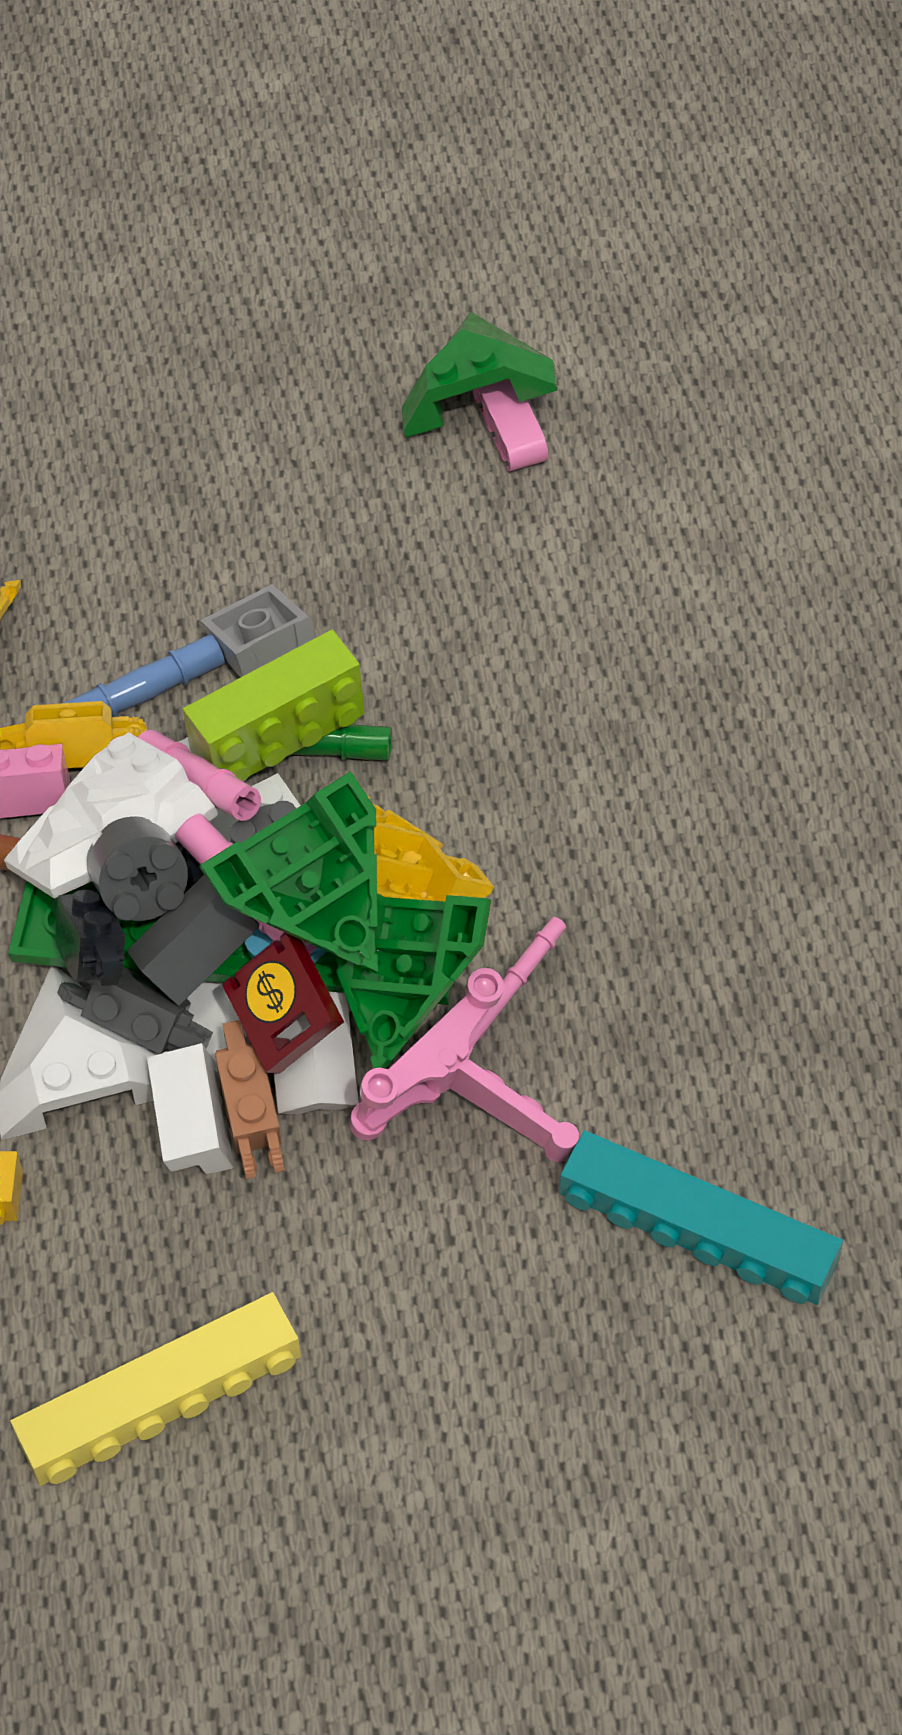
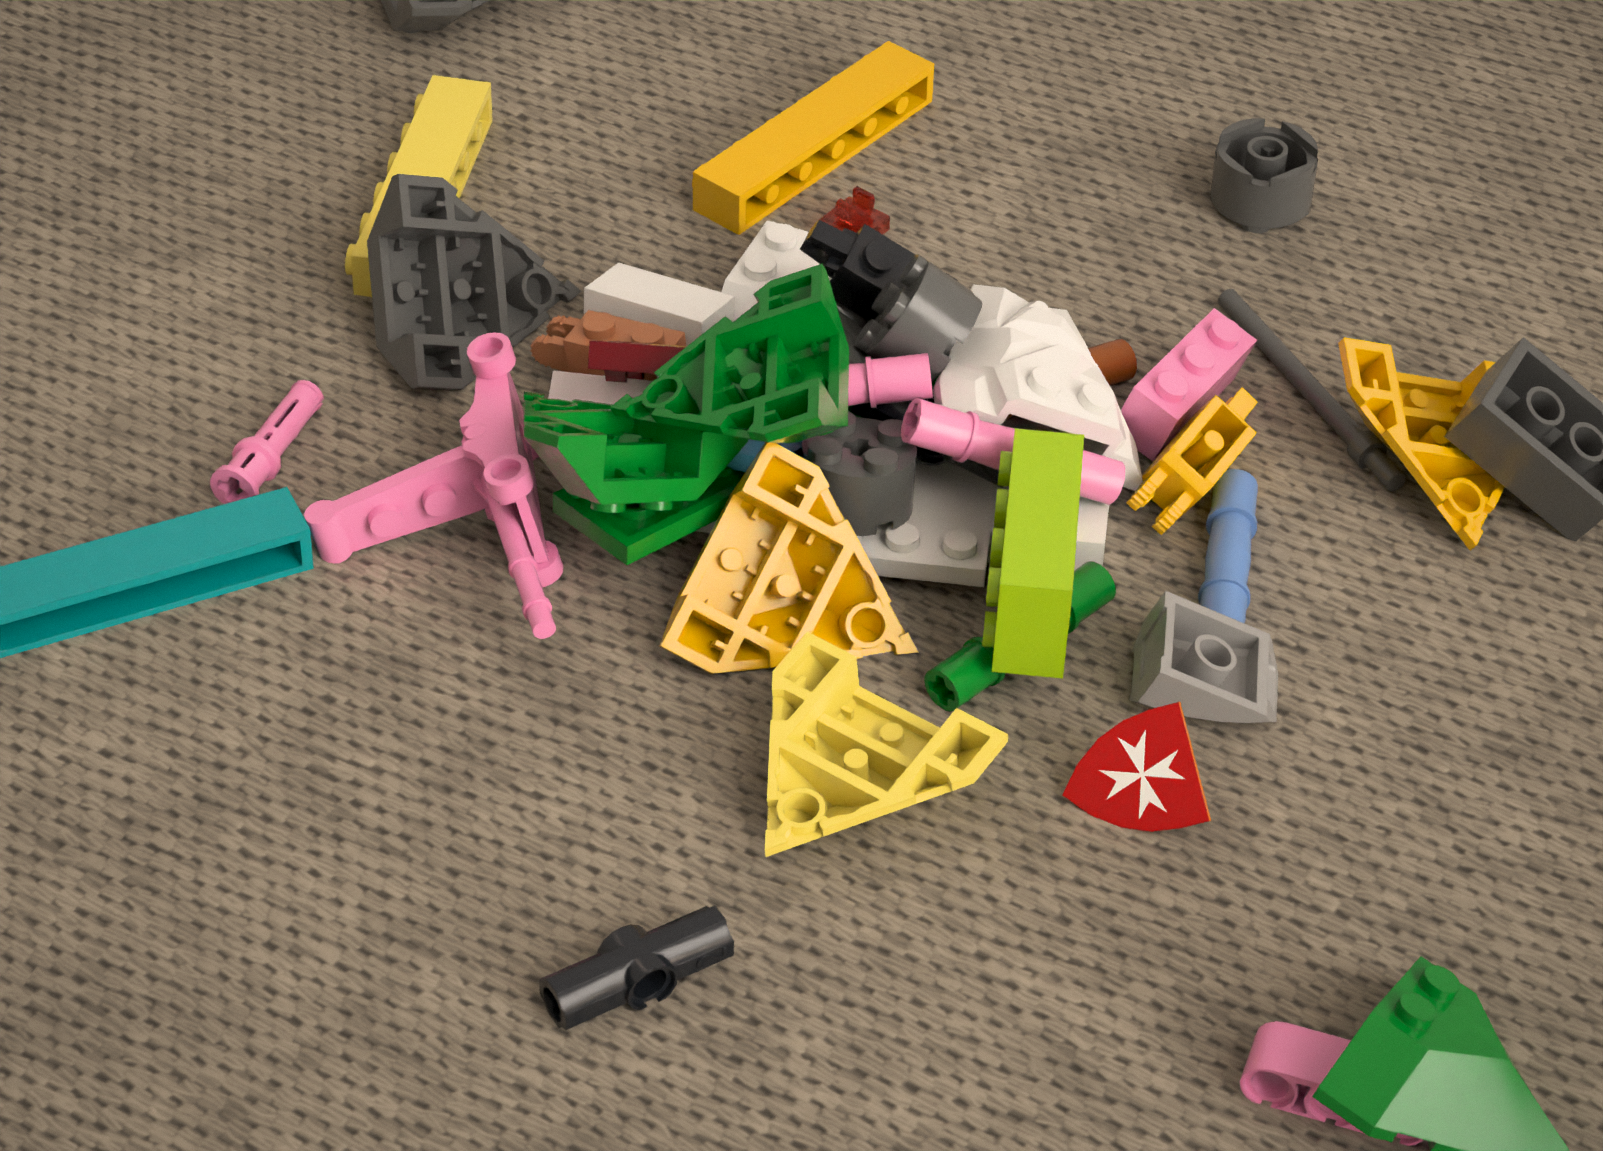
camera: 125 degrees right, 15 degrees down
none -> bright pink pin [210,380,324,504]
none -> dark grey wedge [367,174,582,391]
none -> black piece [539,905,734,1030]
none -> light yellow wedge [765,632,1008,857]
none -> red shield [1062,702,1211,832]

